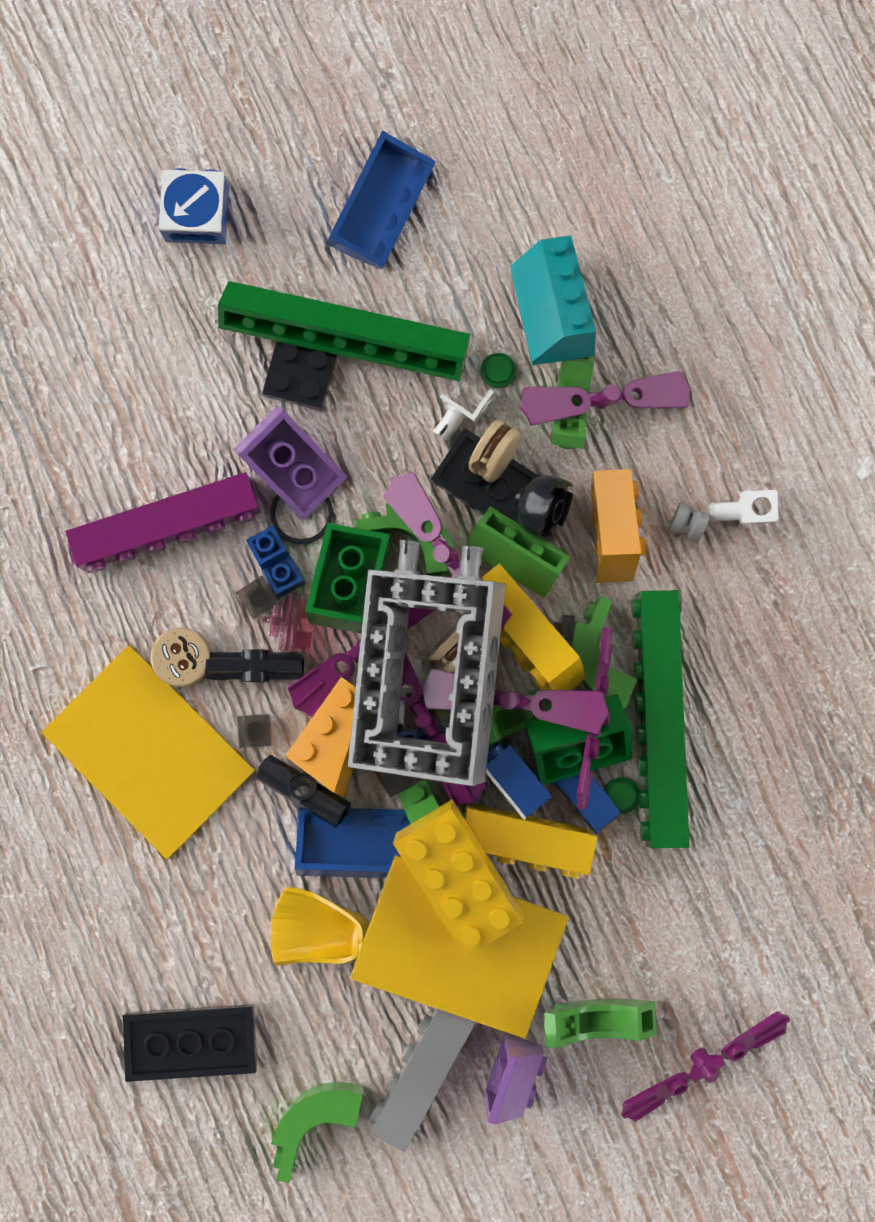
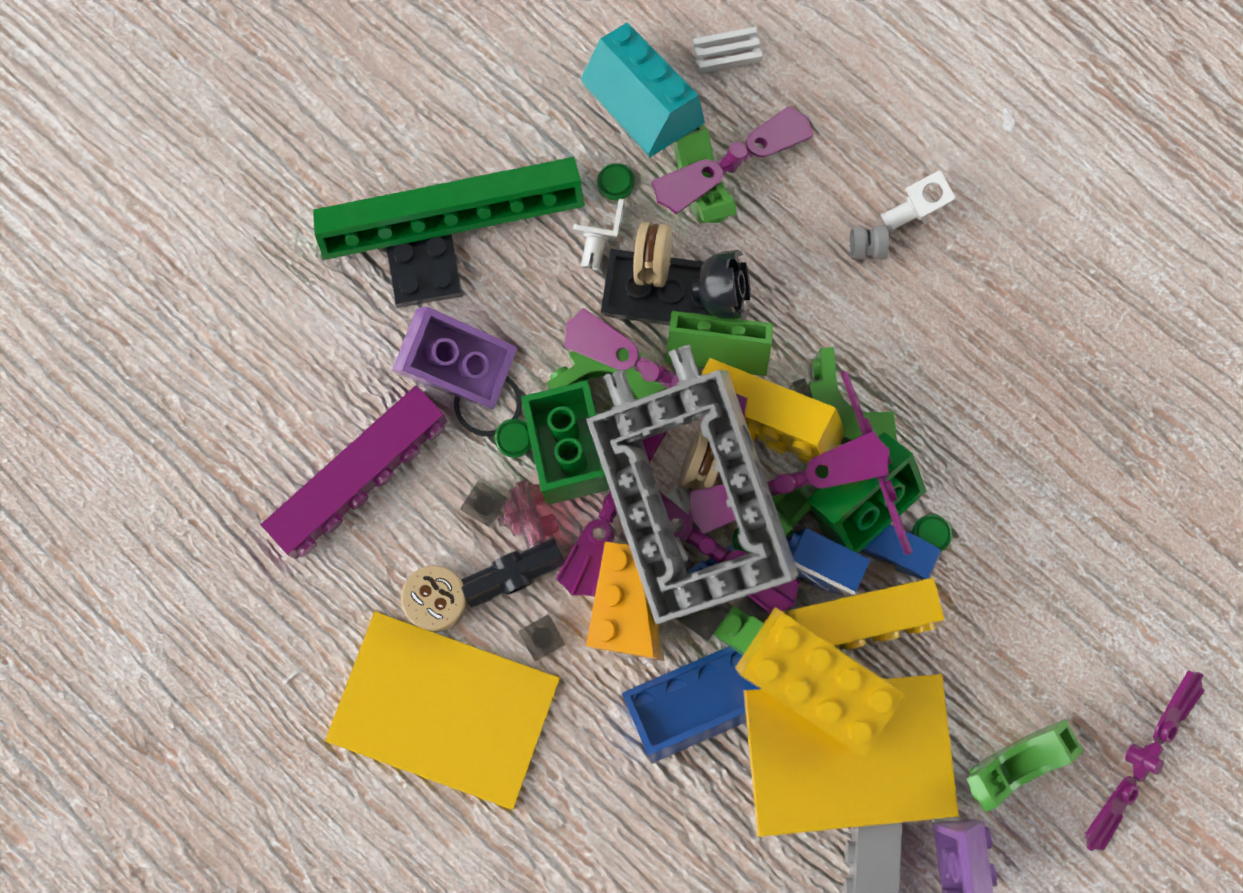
camera: 25 degrees left, 5 degrees down
piece [159,168,229,244] -> none
blue slope [246,525,306,599] -> none
black piece [255,754,351,828] -> none
yellow hair [270,887,370,966] -> none
blue slope [326,130,436,269] -> none
light orange wedge [590,469,645,583] -> none
green brick [631,590,690,849] -> none
none -> green piece [494,419,531,458]
none -> white tile [693,27,763,74]

